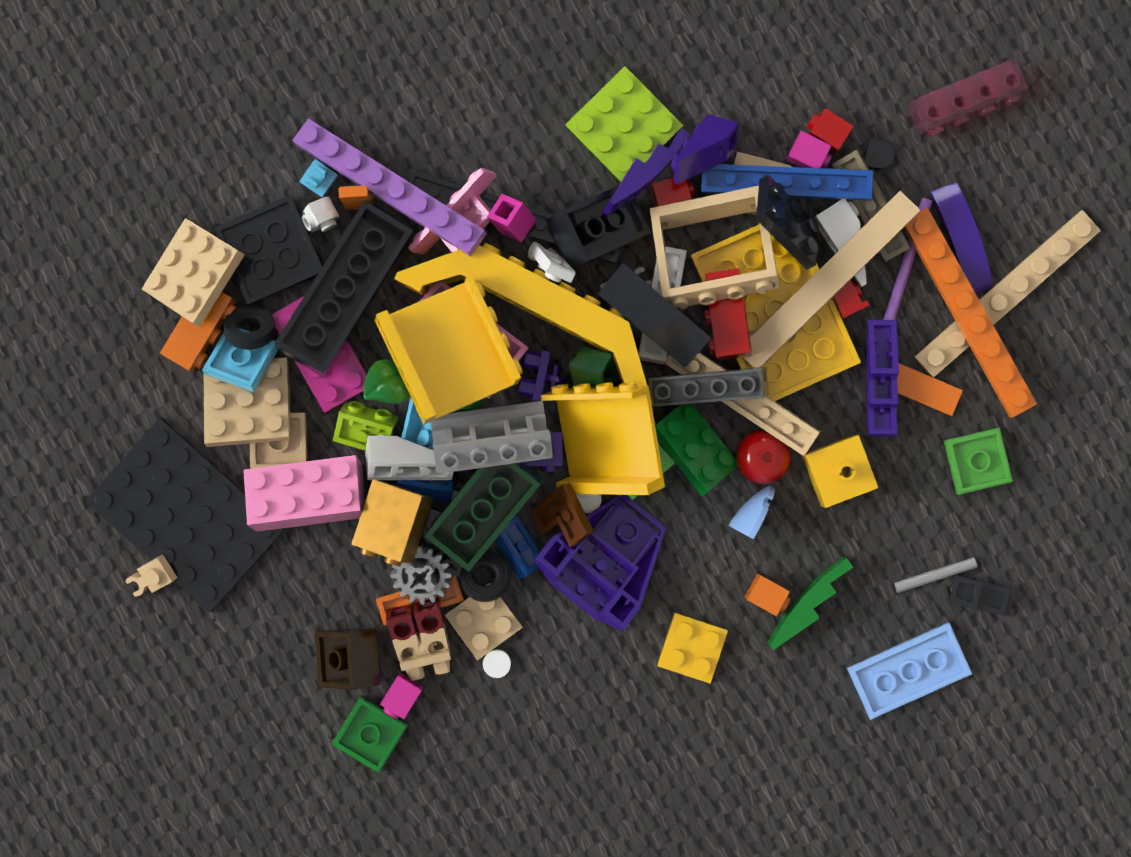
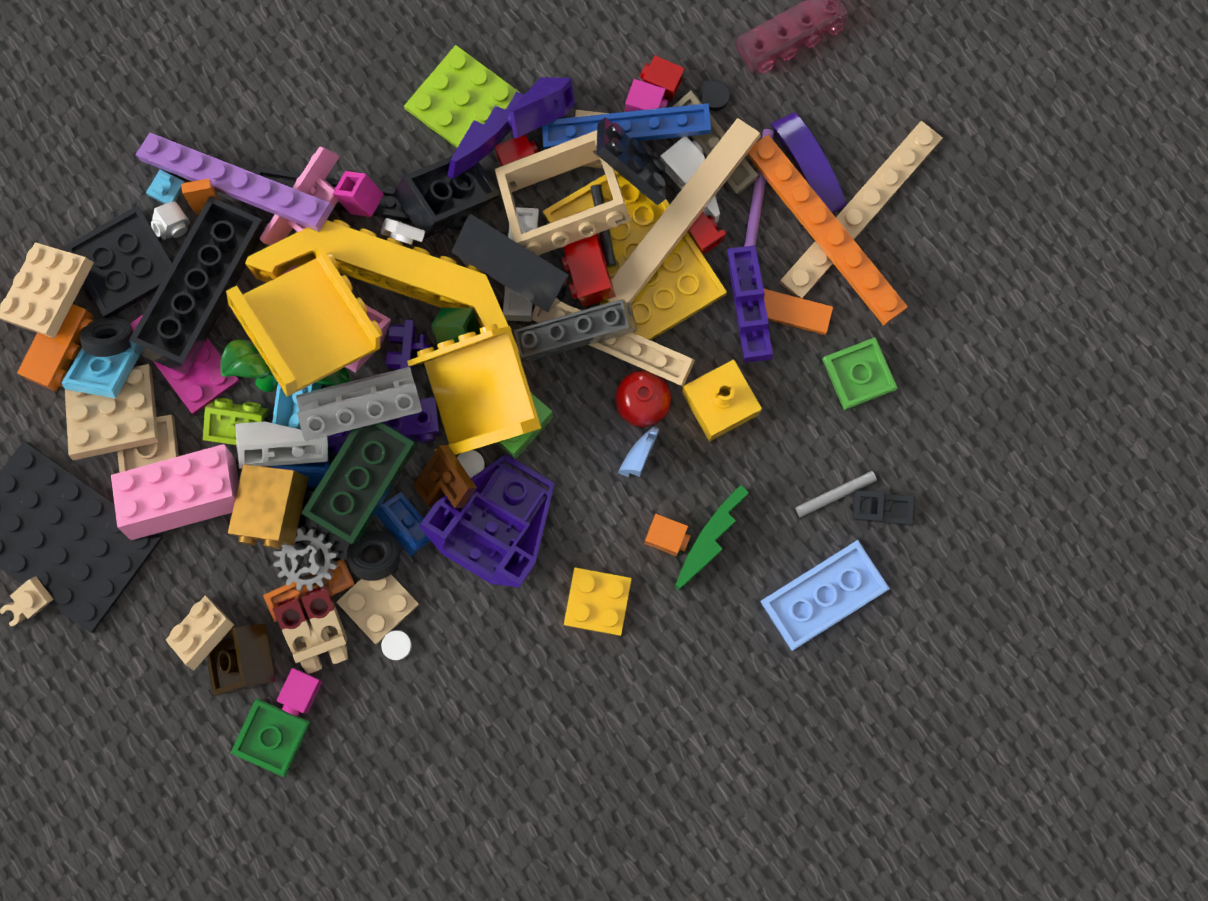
camera: 10 degrees left, 10 degrees down
green plate [655,404,737,496] -> none
none -> tan plate [166,596,234,670]
none -> black bar [590,184,616,268]

